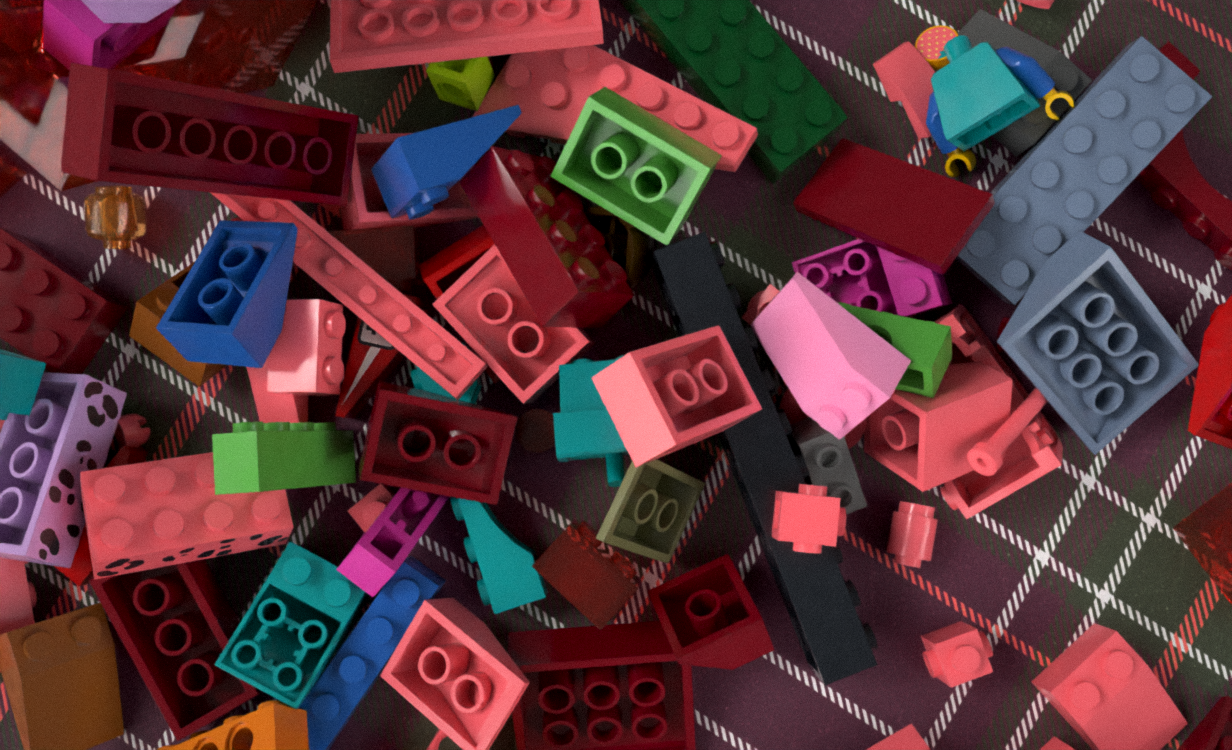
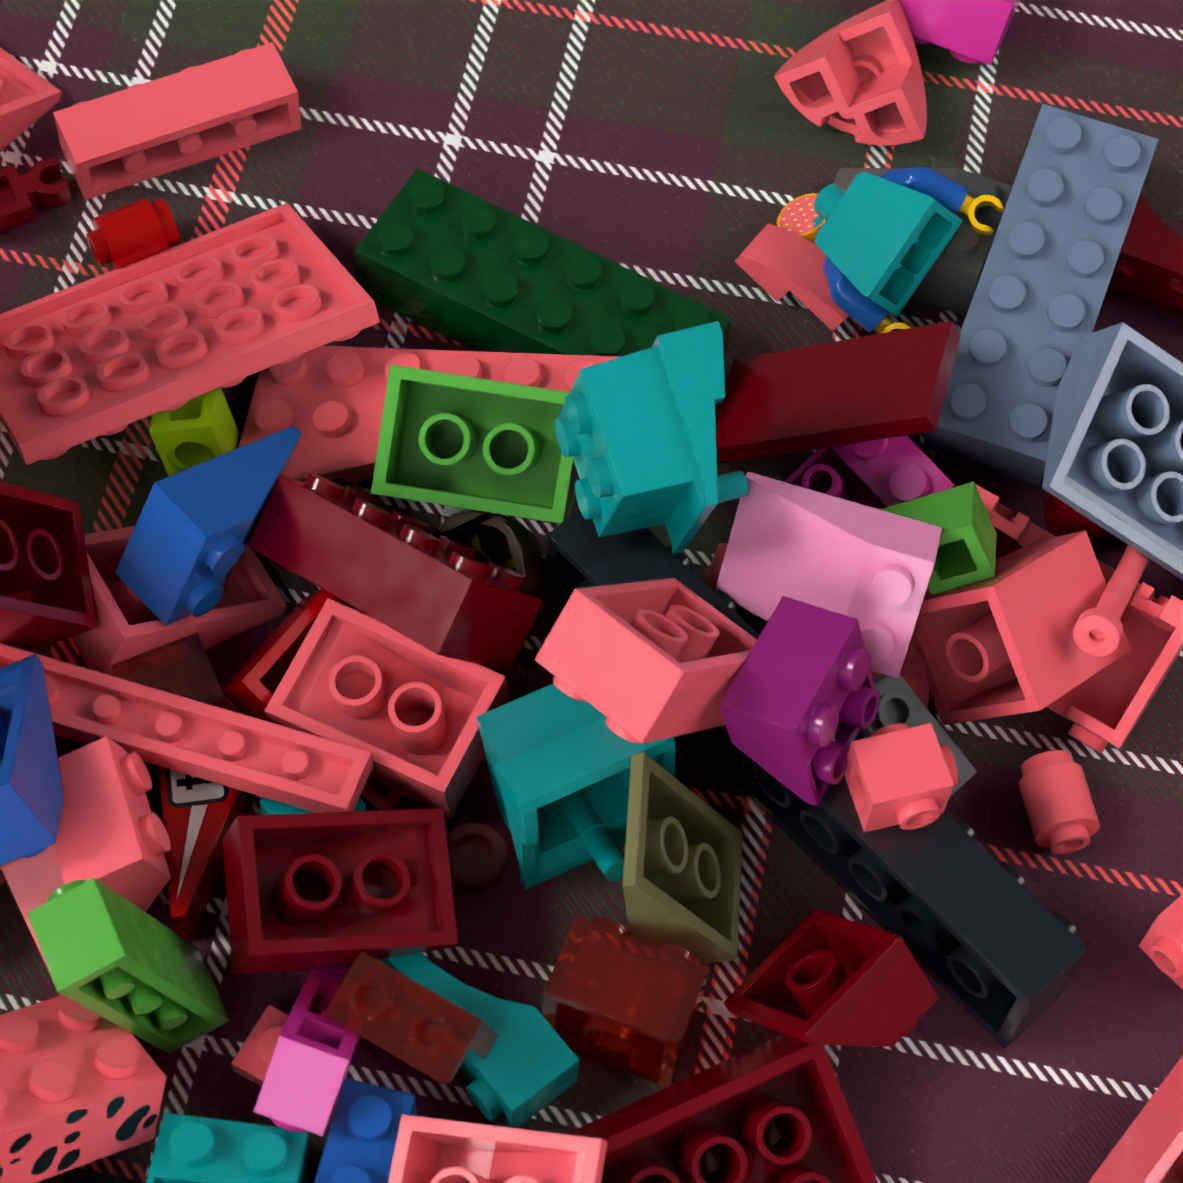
camera: 20 degrees left, 25 degrees down
none -> clear red bracket [326,951,499,1084]
none -> teal piece [555,321,748,555]
none -> magenta slope [719,596,880,806]

